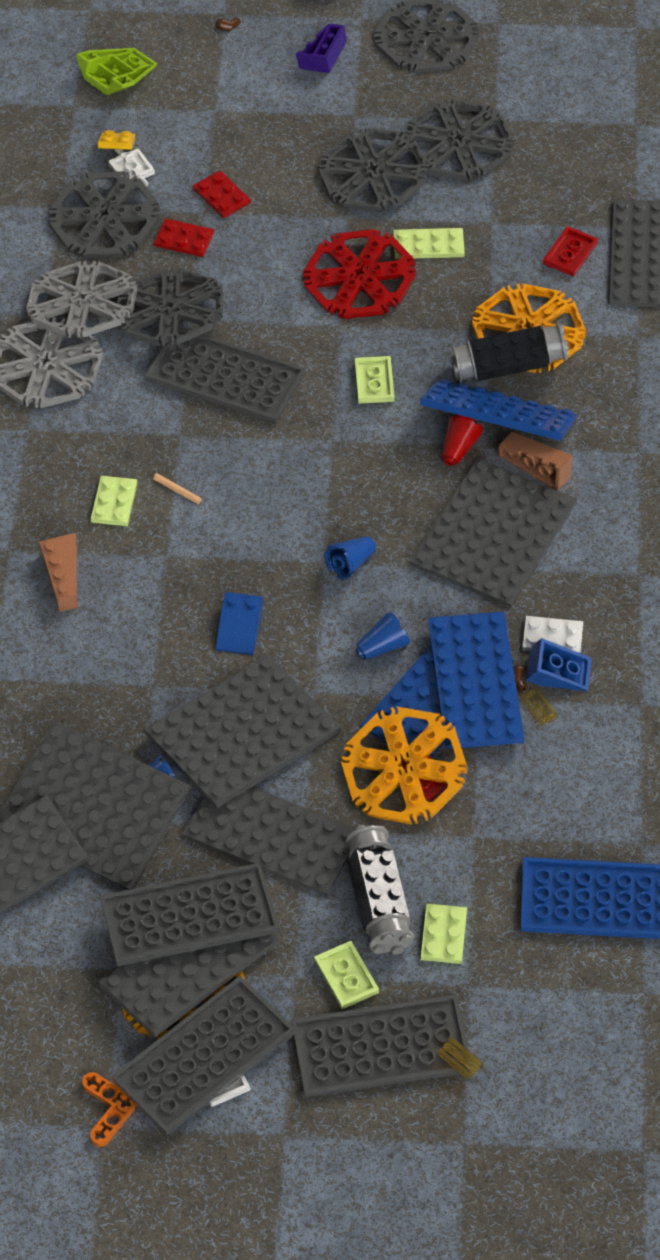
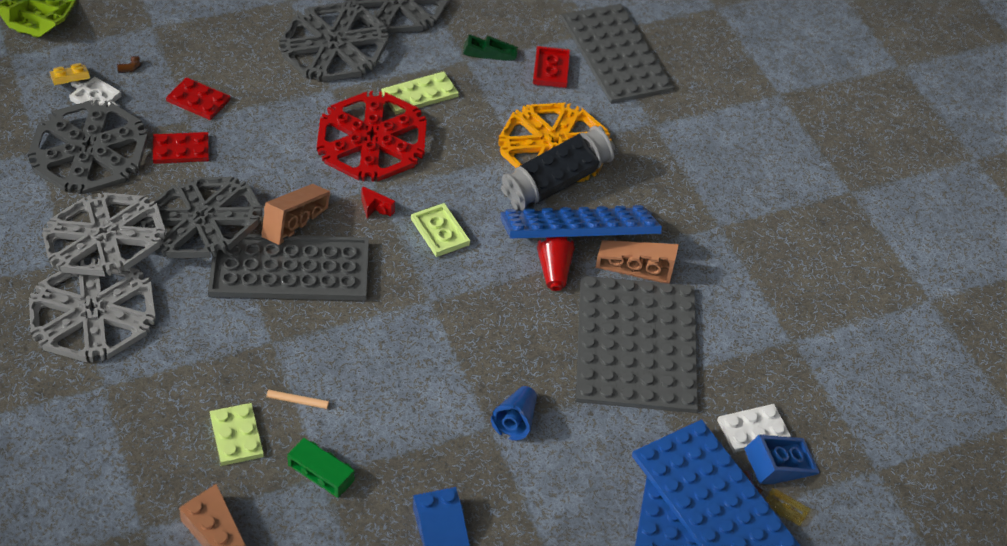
camera: 30 degrees left, 5 degrees down
blue cone [355,611,410,660] -> none
none -> reddish brown arm [117,56,141,73]
none -> nougat wedge [261,184,330,245]
none -> green brick [287,438,354,498]
none -> red slope [361,186,395,219]
none -> dark green slope [463,34,518,61]

